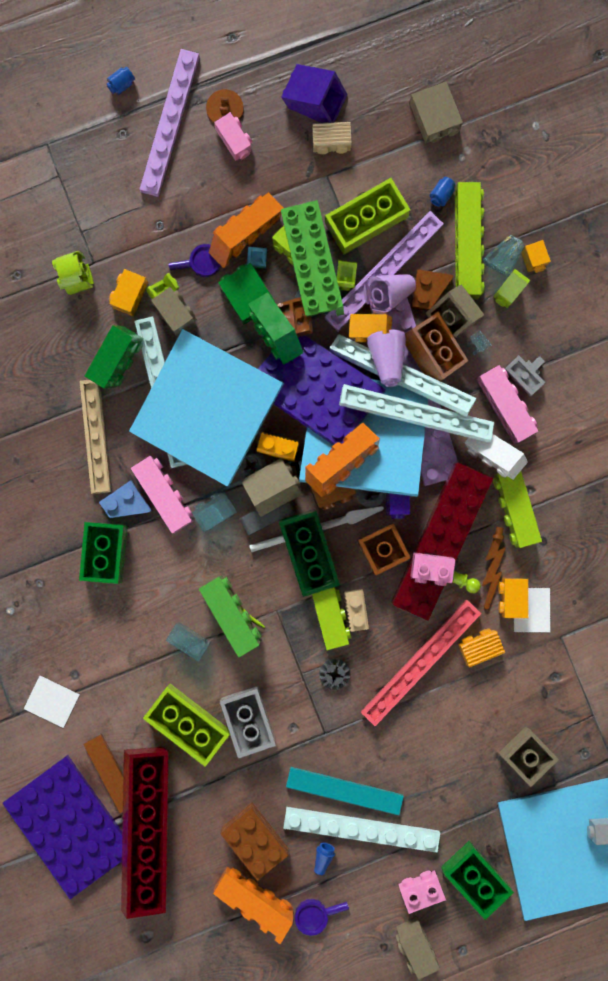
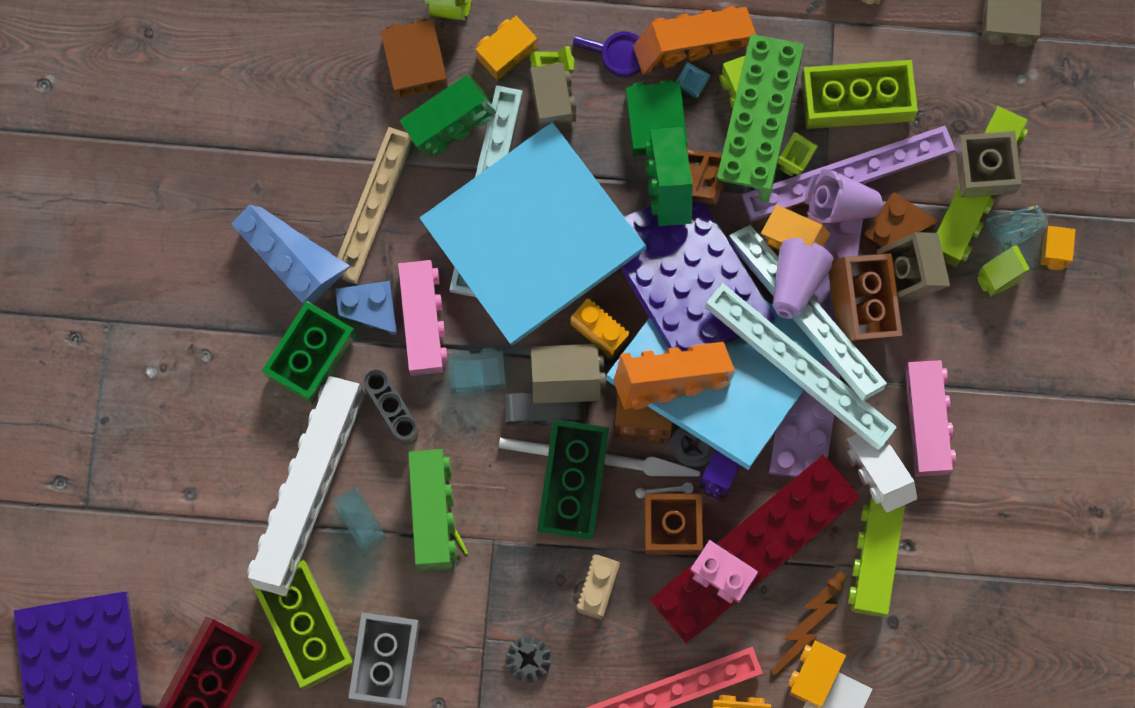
camera: 35 degrees right, 10 degrees down
white sticker [24,676,80,728] -> none
dark orange tile [83,734,123,813] -> none
dark grey gear [237,450,266,479] -> none
lime brick [312,587,352,650] -> none
blue brick [429,177,456,207] -> none
lime pin [452,570,481,593] -> none
clear light blue tile [466,331,491,355] -> none
light grey hinge [505,355,545,396] -> none
none -> medium blue wedge [231,205,351,304]
none -> white brick [247,376,365,596]
none -> dark grey beam [363,369,419,445]
none -> dark orange brick [380,18,448,99]
none -> white hinge [635,483,693,498]
none -> dark tan brick [955,131,1022,198]

